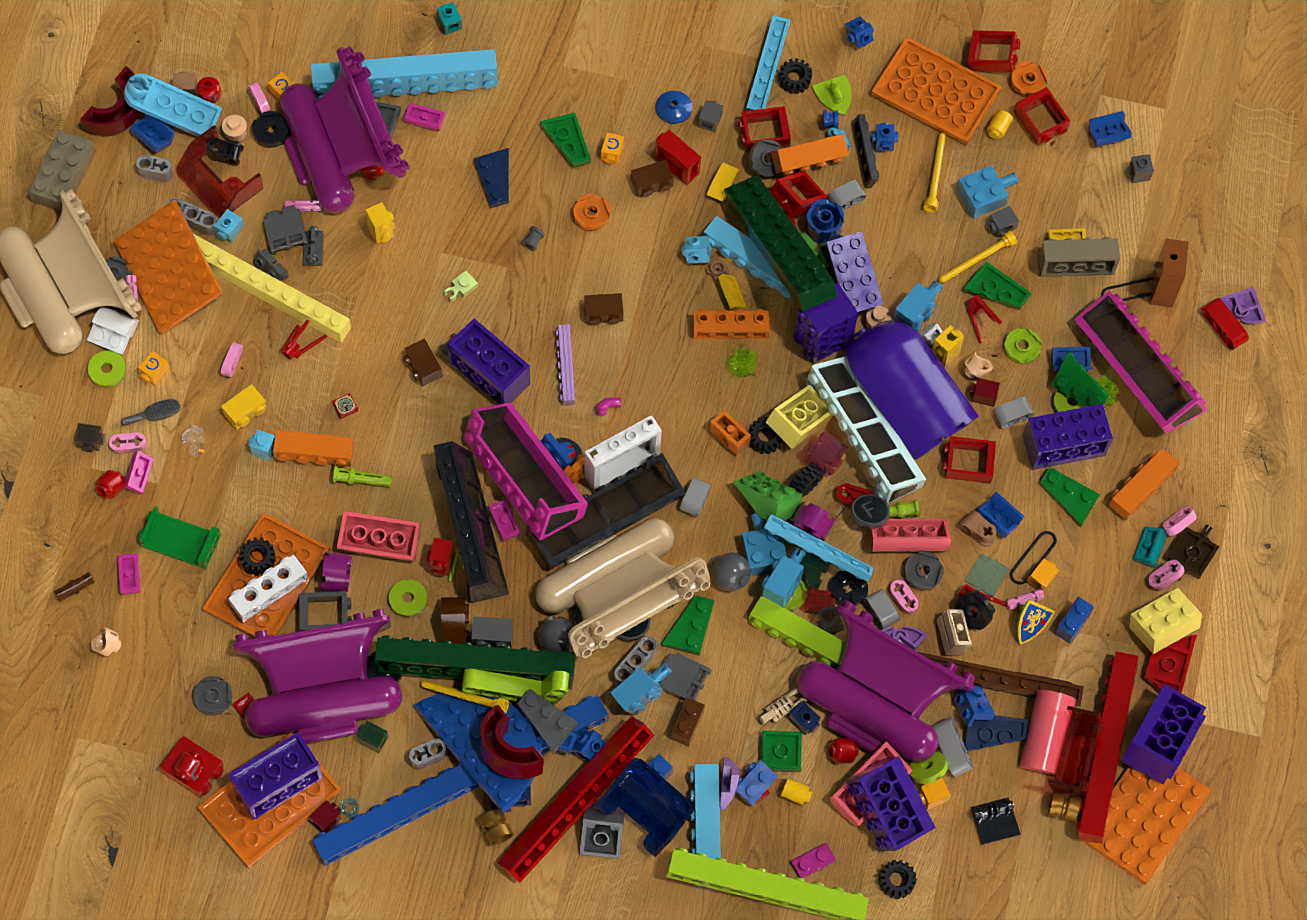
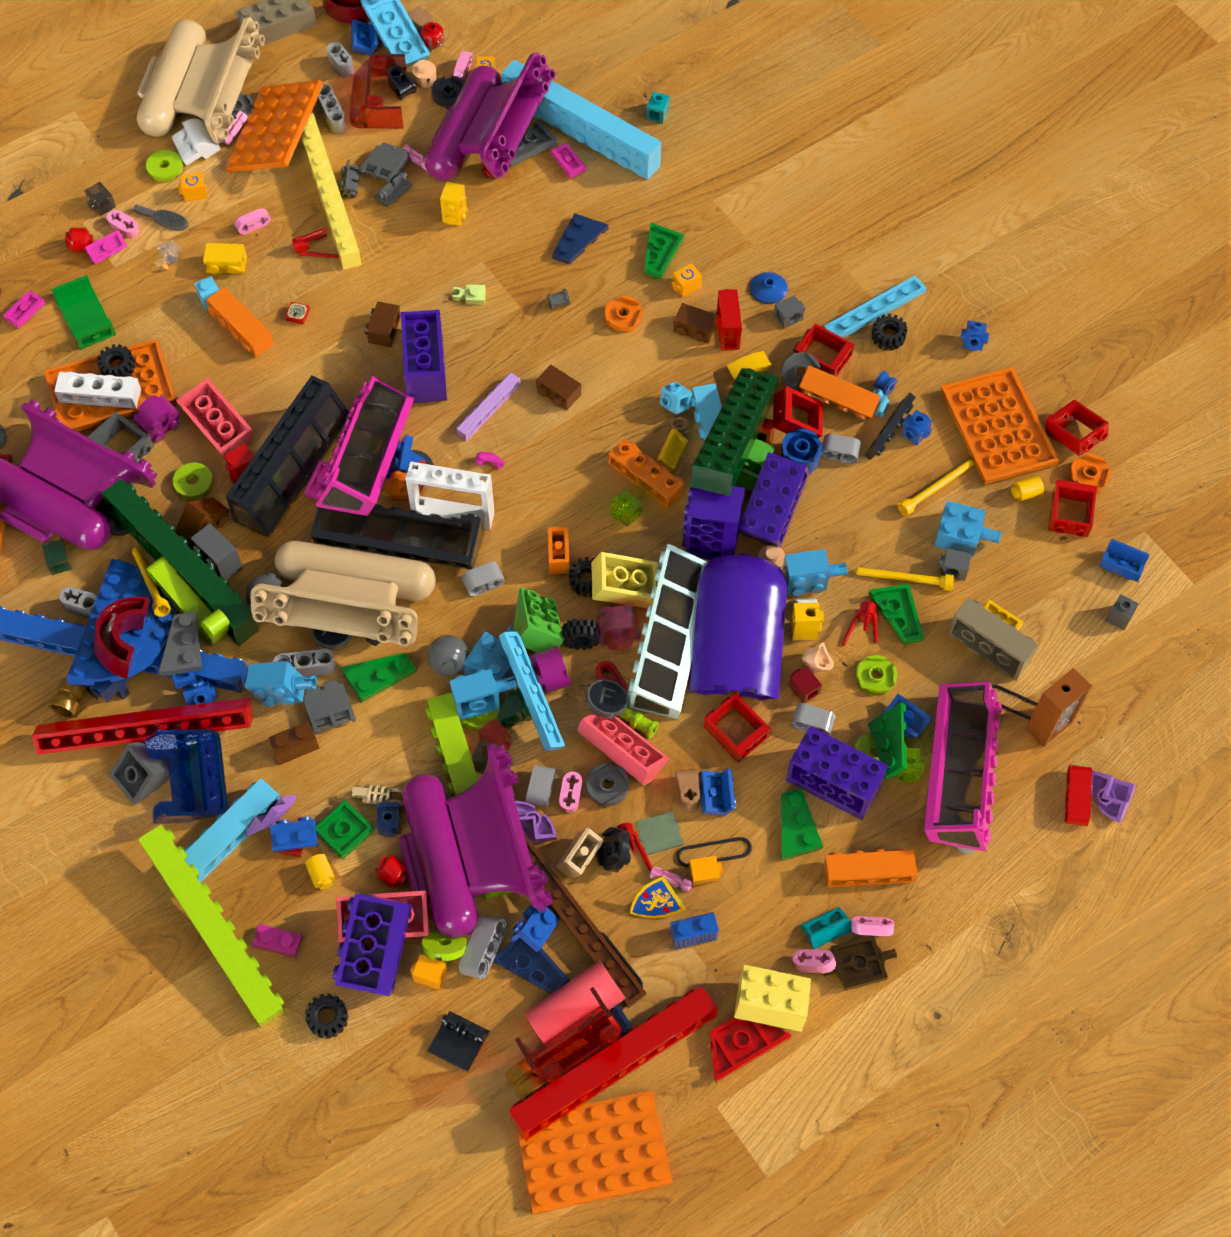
camera: 45 degrees right, 5 degrees down
medium azure brick [214,209,244,243] -> none
lime pin [333,466,392,488] -> none
blue brick [645,754,673,785] -> none
lime shield [812,74,852,116] -> none
black plate [829,570,868,606] -> none
dark purple brick [1121,684,1206,784] -> none

